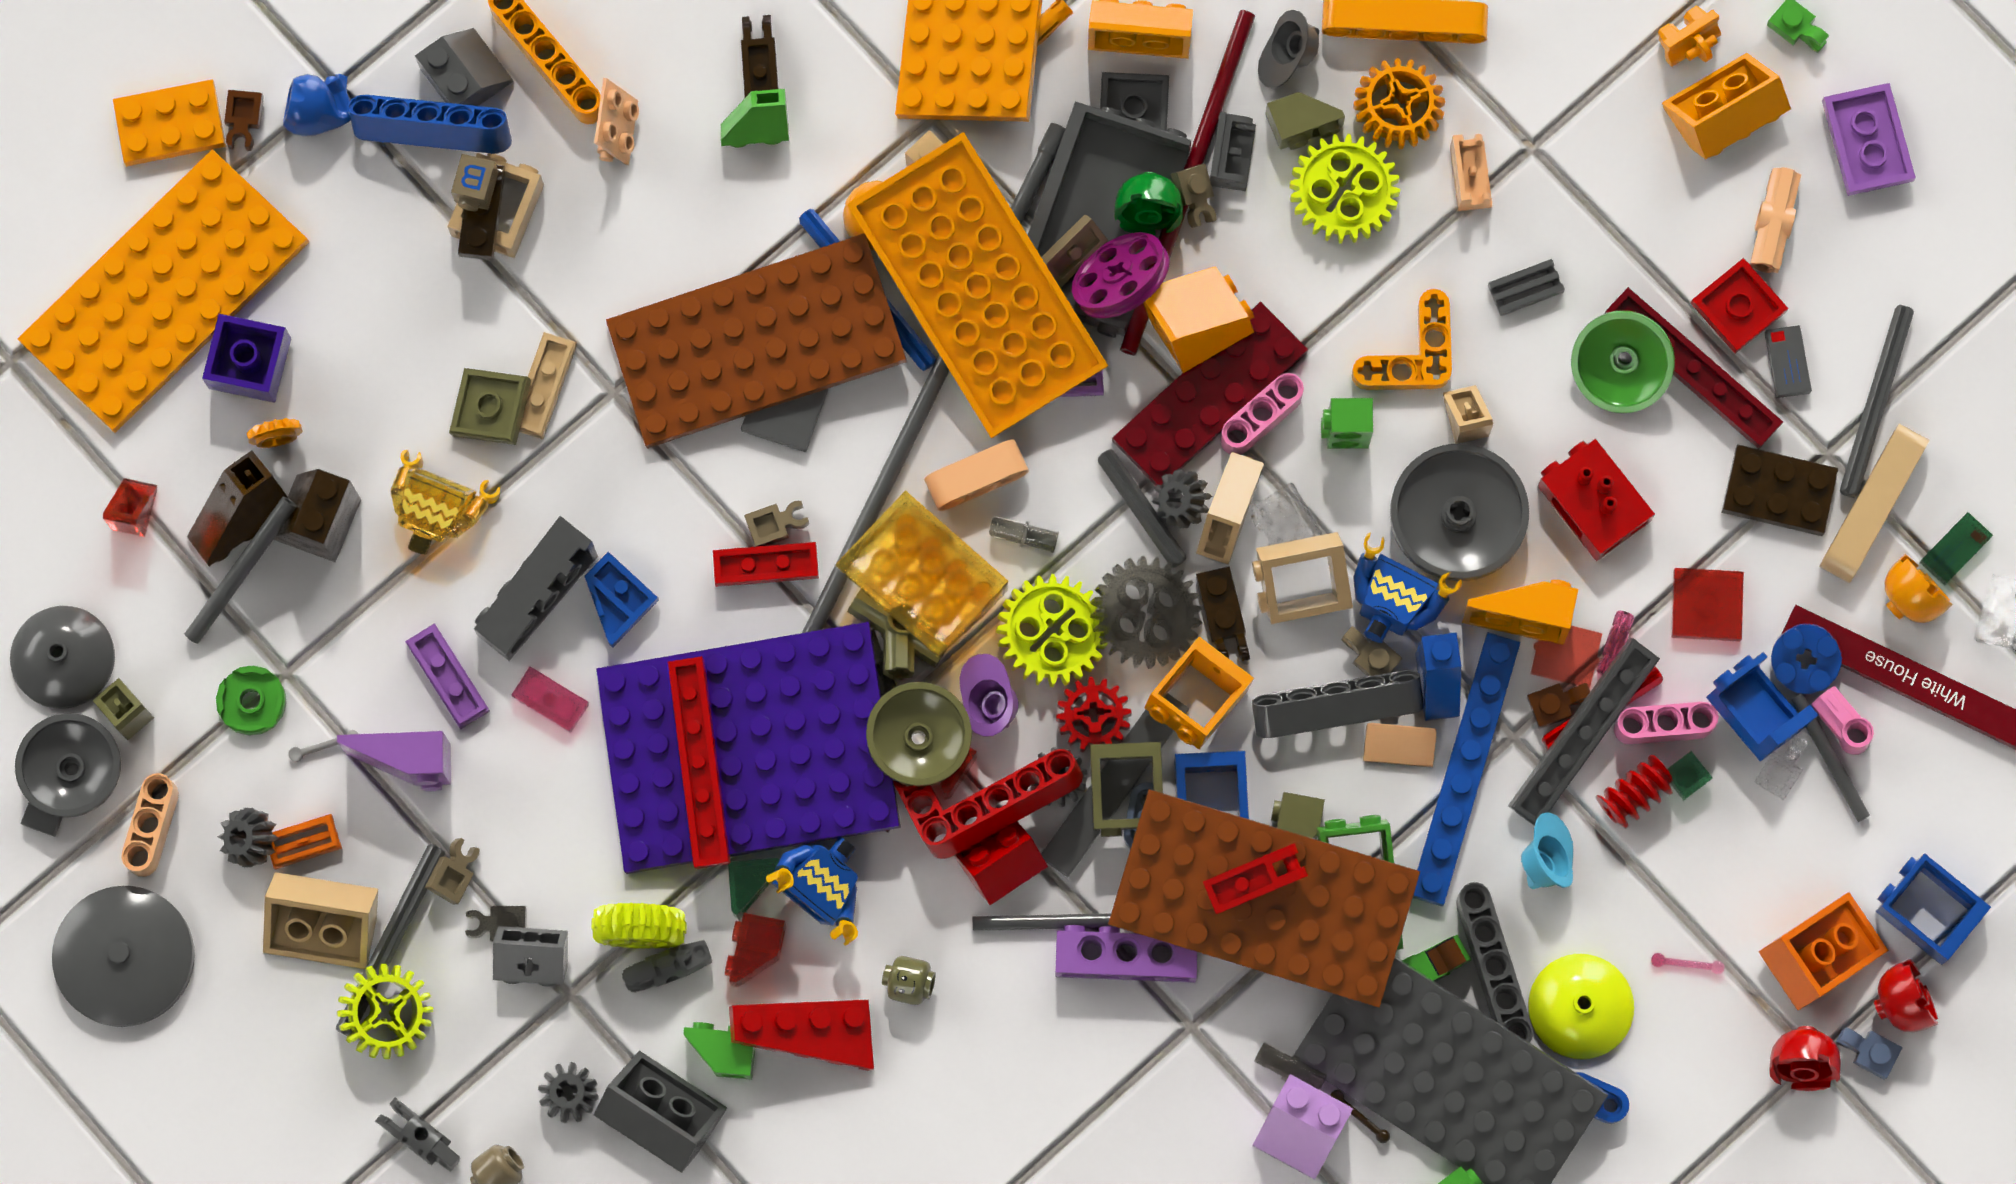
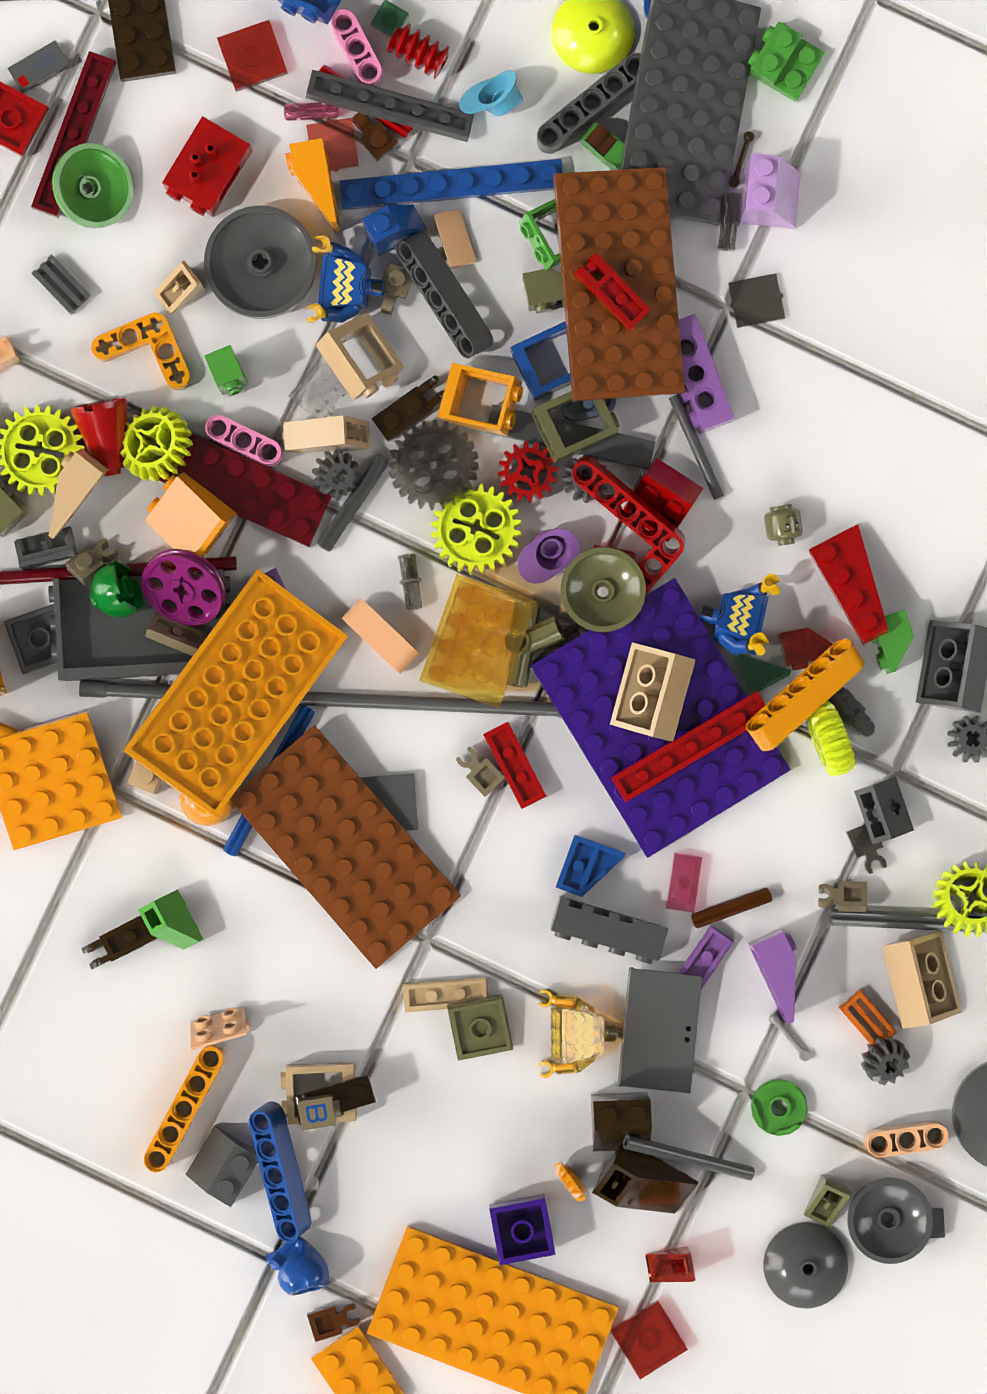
camera: 115 degrees left, 10 degrees up
none -> tan slope [49,448,108,539]
none -> red cone [70,397,127,476]
none -> neon yellow gear [120,406,193,482]
none -> tan slope [610,642,695,742]
none -> clear red tile [610,1300,688,1379]
none -> dark grey container [618,967,702,1094]
none -> reddish brown axle [691,888,772,928]
none -> clear smoke piece [728,273,785,328]
none -> light orange beam [746,638,864,751]

